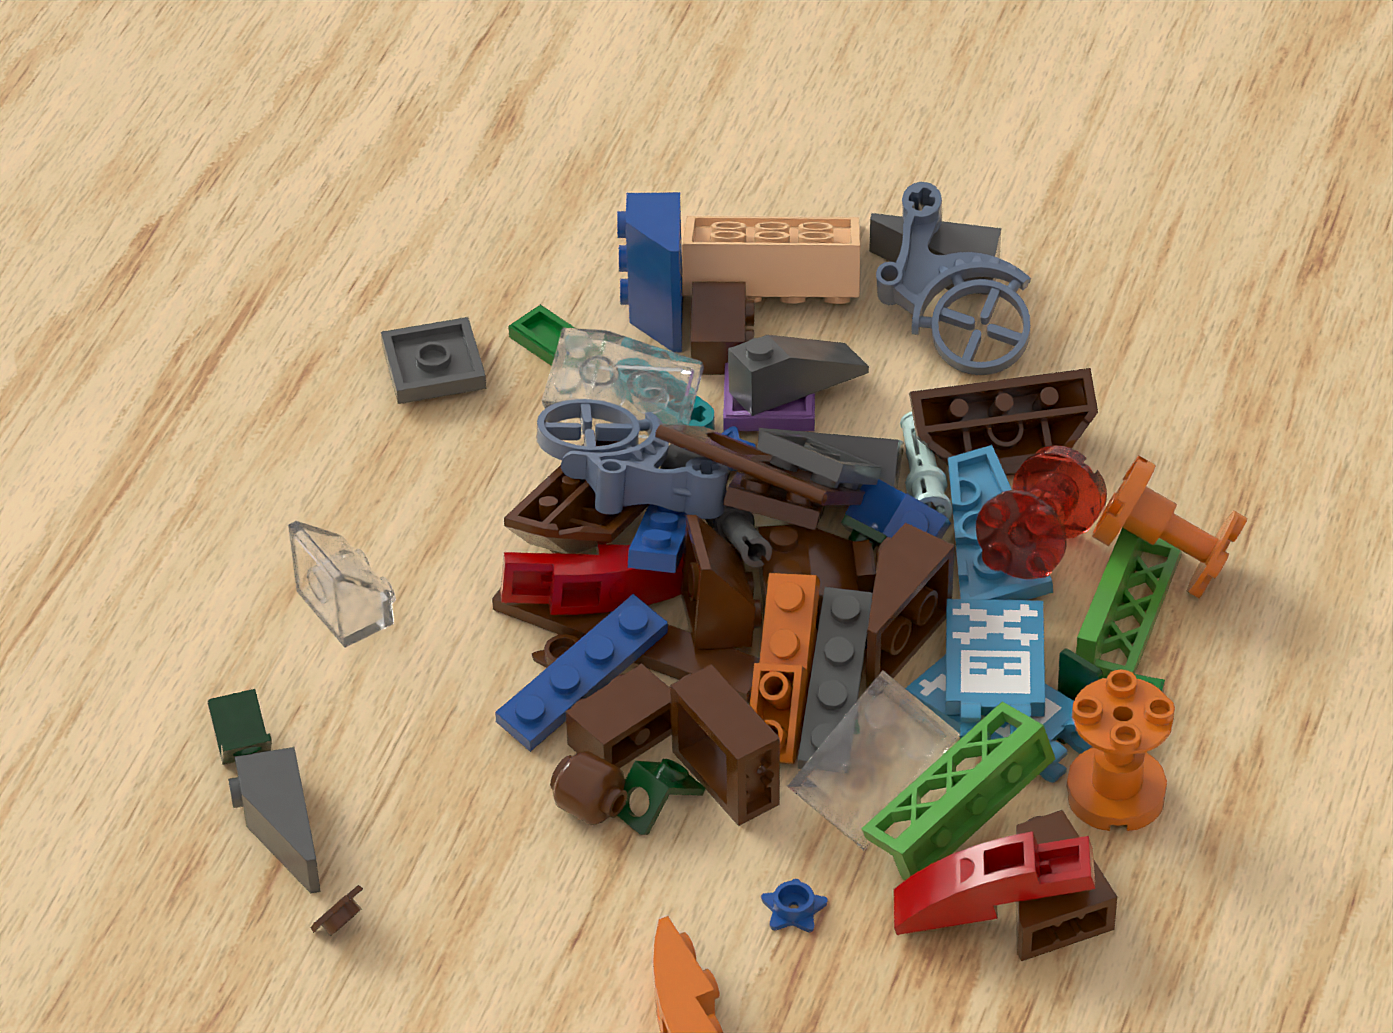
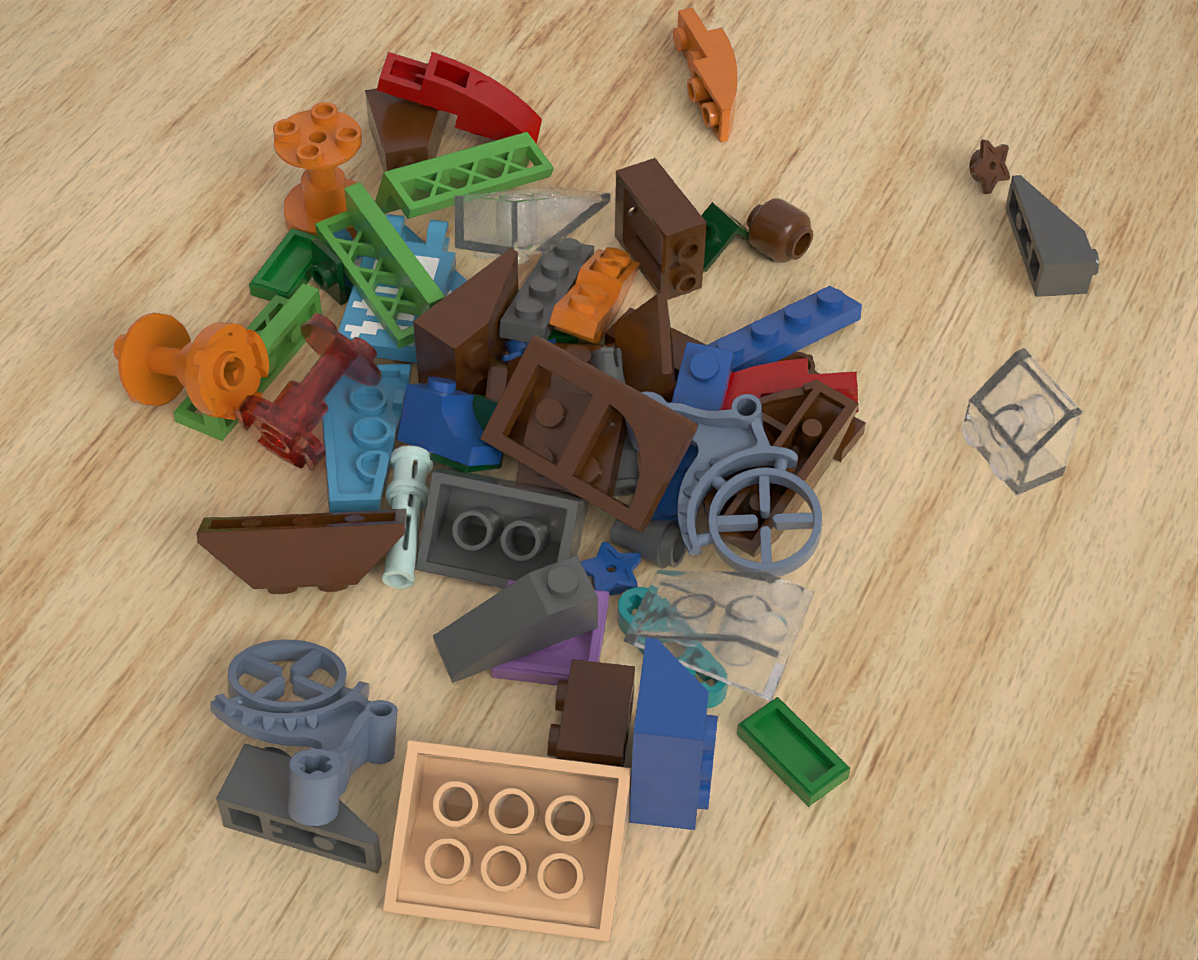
camera: 175 degrees left, 5 degrees up
dark green bracket [207,689,272,765] -> none
dark grey plate [381,317,487,404] -> none
reddish brown brick [566,663,672,768] -> none
dark grey plate [756,431,883,490] -> none
blue plate [761,879,828,933] -> none
none -> bright green fence [315,182,445,349]

